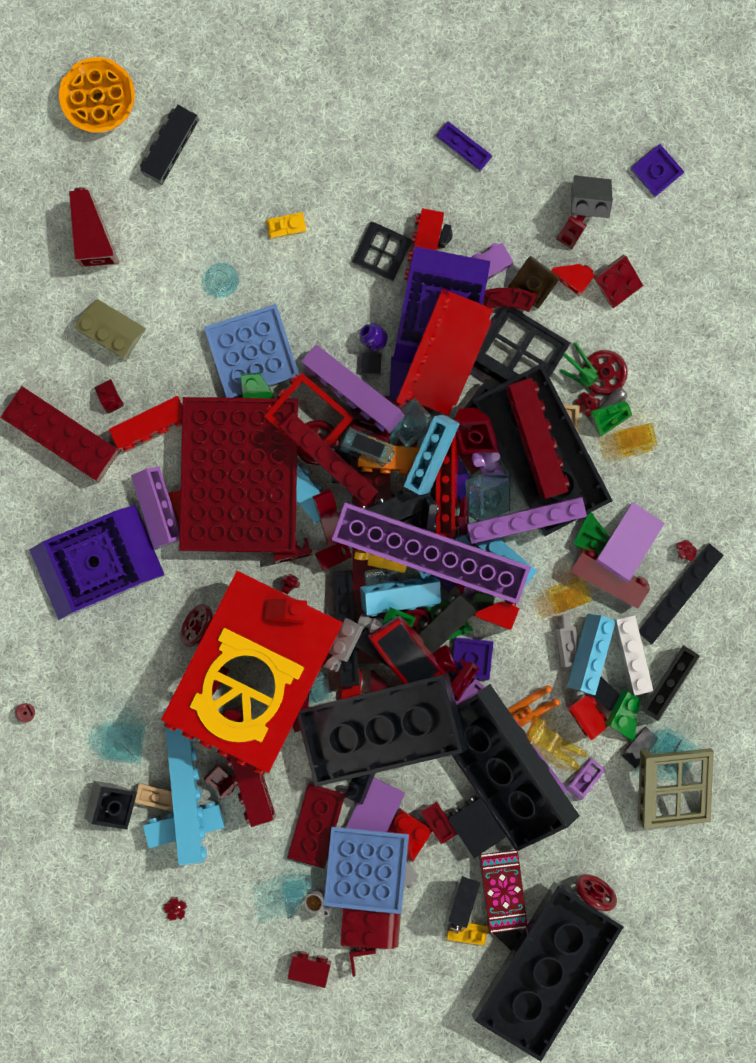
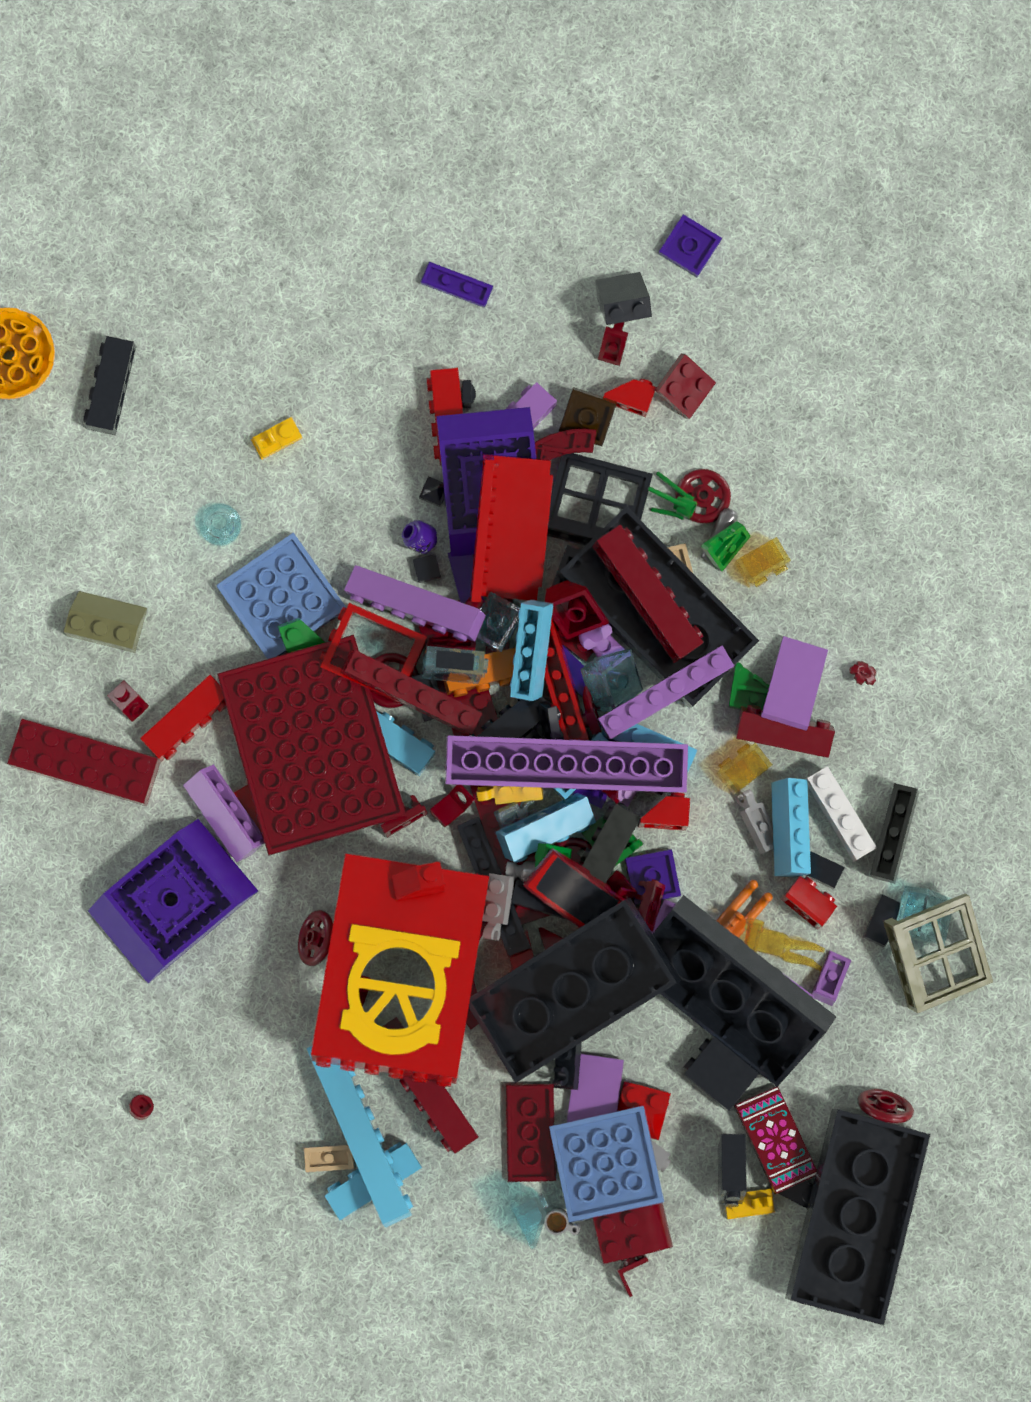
camera: 25 degrees left, 5 degrees down
dark red slope [69,187,119,267] -> none
black slope [84,781,137,830] -> none
clear light blue slope [102,721,146,764] -> none
dark red plant [163,897,187,921] -> none
bracket [204,764,235,798] -> none
dark red plate [281,574,300,595] -> none
dark red brick [287,951,331,988] -> none
clear light blue plate [310,671,333,703] -> none
dark red tile [312,489,340,547] -> none
black piece [352,221,412,281] -> none
dark red plate [420,801,457,845] -> none
bright green tile [473,594,494,603] -> none
dark red plant [576,392,601,416] -> none
green wing [606,690,640,741] -> none
black plate [639,543,724,645] -> none
none -> black tile [419,476,445,507]

